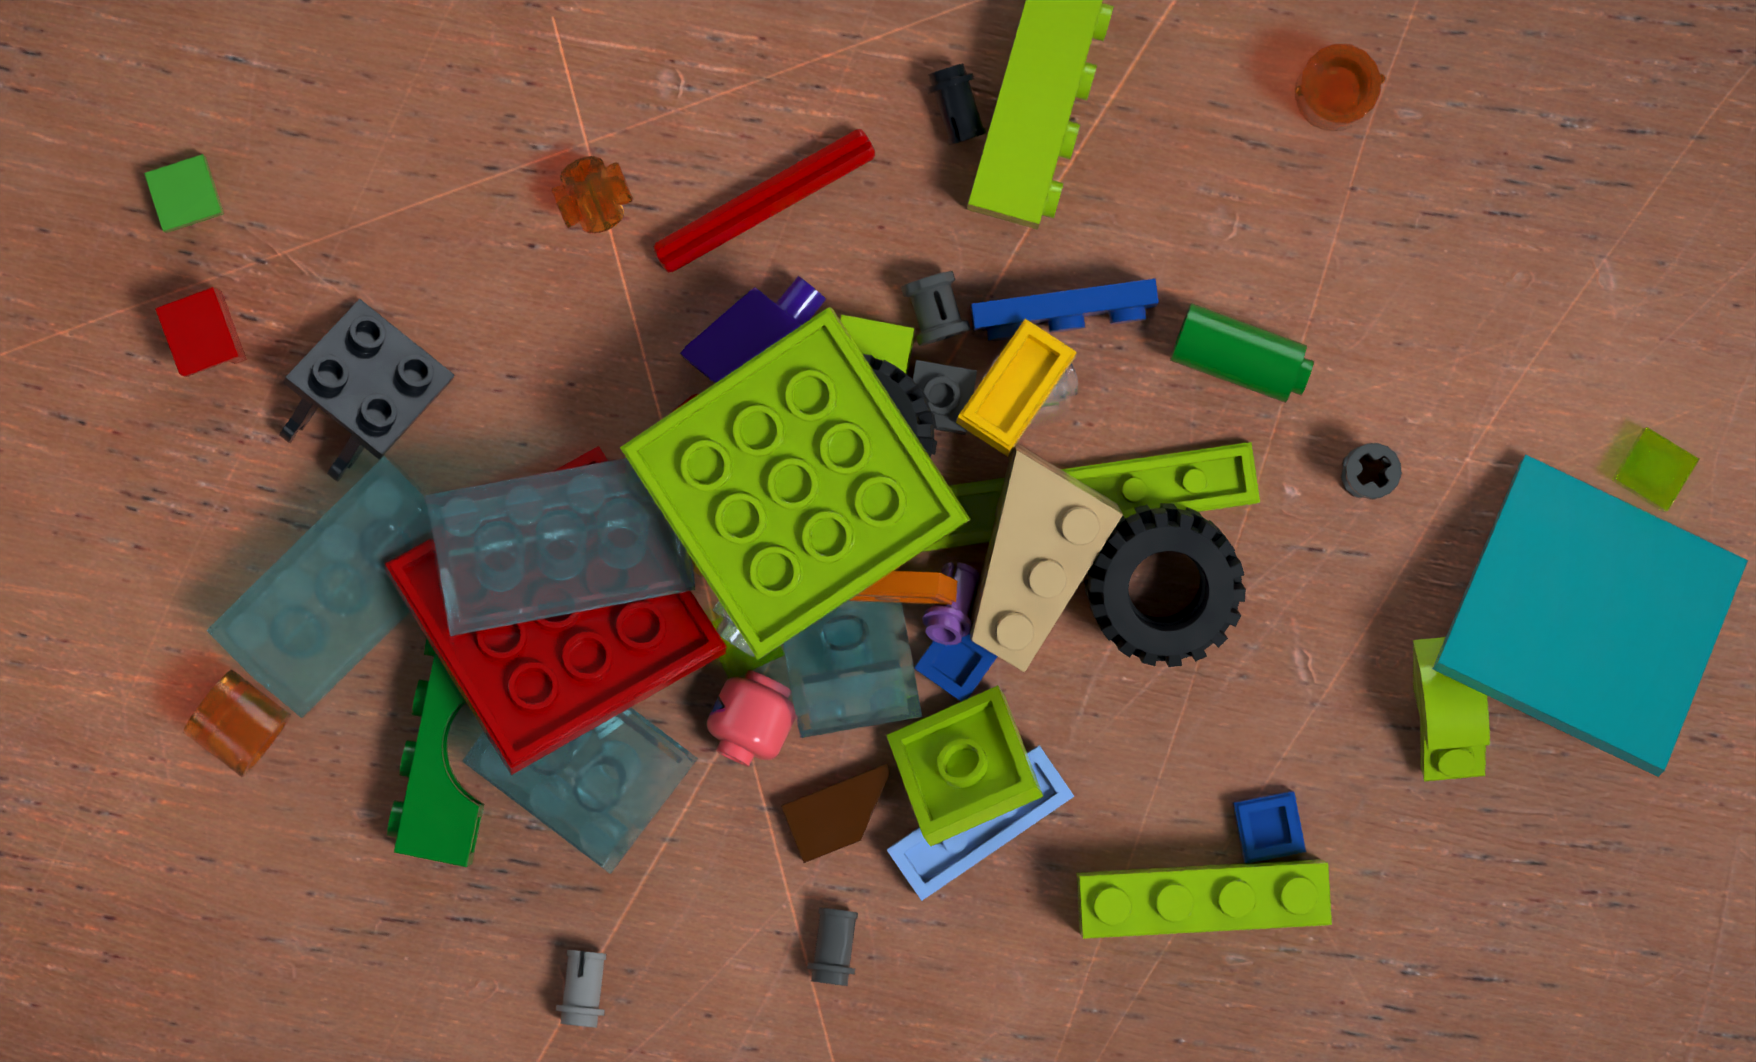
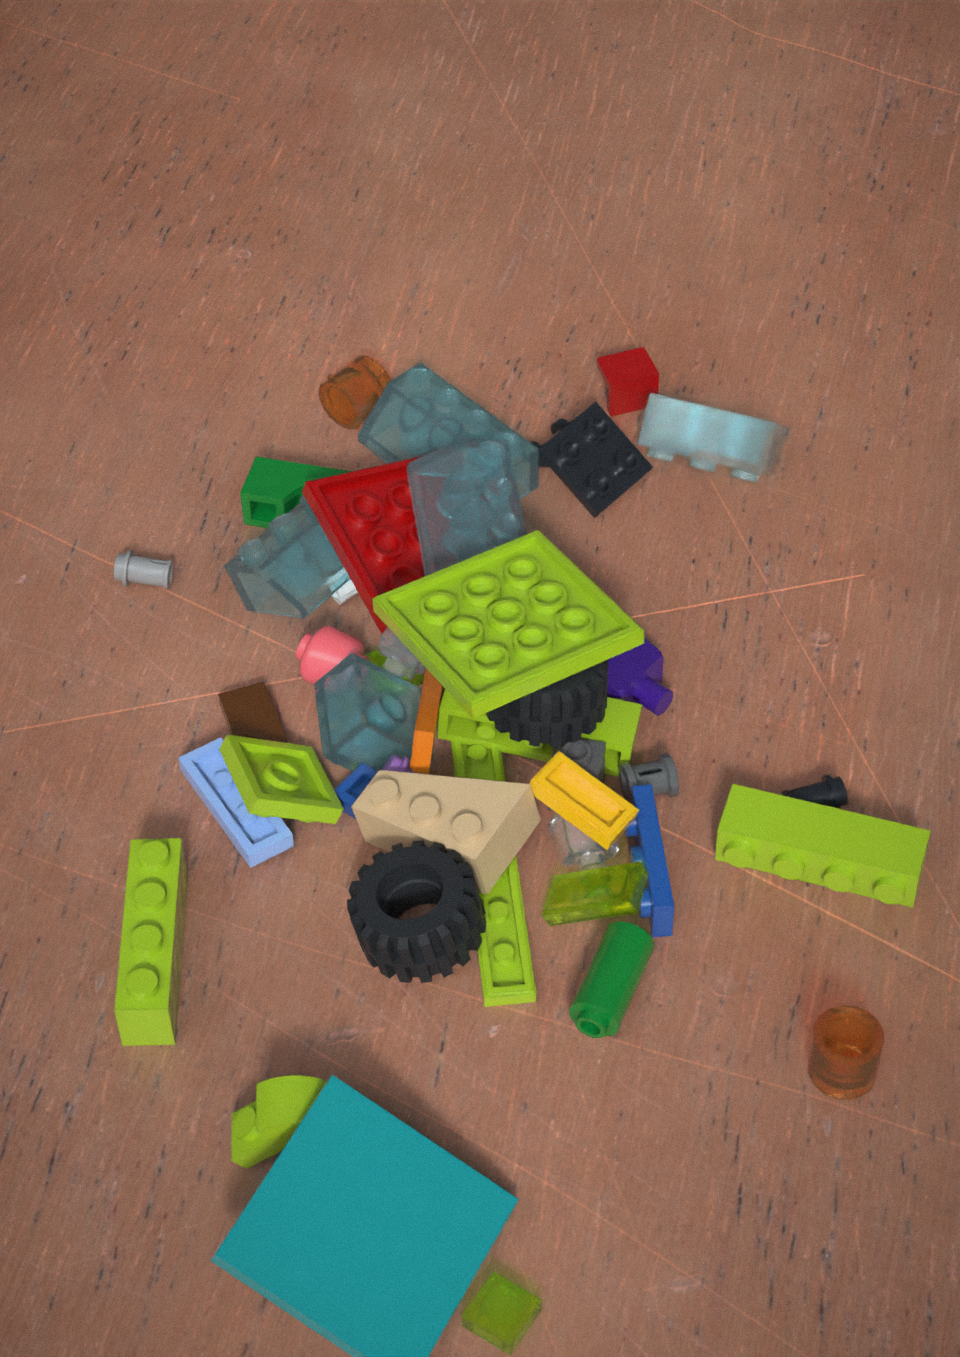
camera: 90 degrees right, 40 degrees down
bright green tile [144,154,224,233] -> none
clear orange gear [552,156,633,233] -> none
red axle [653,129,875,273] -> none
dark grey pin [807,908,858,986] -> none
blue tile [1232,791,1306,864] -> none
dark grey bush [1341,443,1402,500] -> none
none -> clear neon green plate [541,861,649,926]
none -> clear light blue slope [637,393,790,483]

